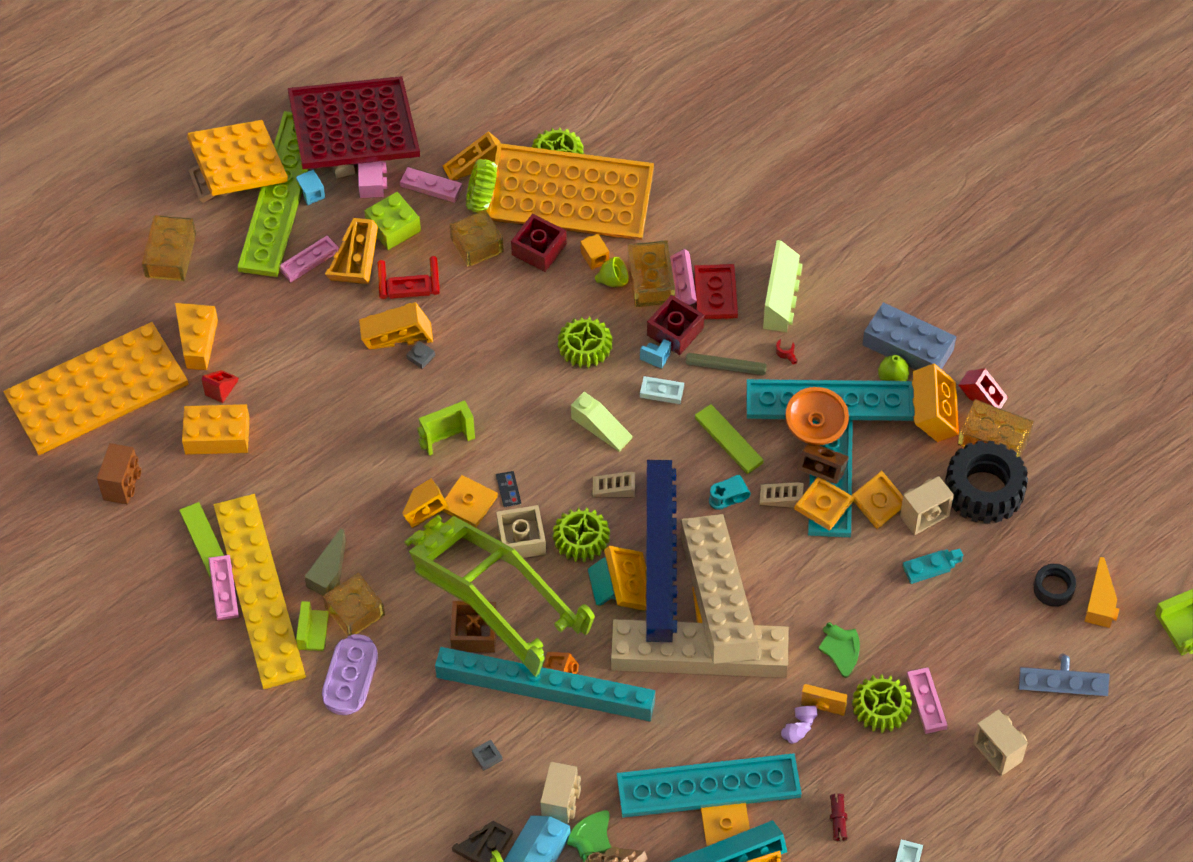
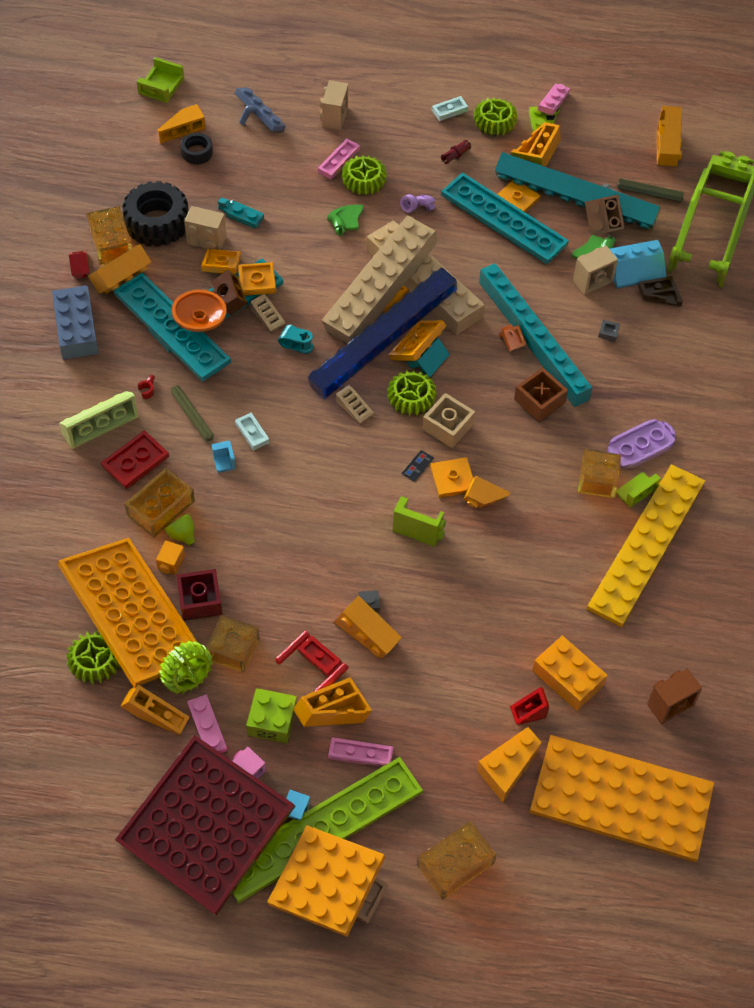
camera: 135 degrees left, 0 degrees up
lime tile [180,502,224,579] -> none
bright pink tile [208,555,239,621] -> none
olive slope [305,528,346,598] -> none
lime piece [404,515,595,677] -> none
lime gear [558,316,612,368] -> none
yellowish green slope [571,392,632,452] -> none
dark red brick [647,295,704,356] -> none
bright pink plate [668,249,697,305] -> none
lime tile [695,404,764,474] -> none
light orange plate [801,684,847,716] -> none
lime helmet [878,355,909,381] -> none

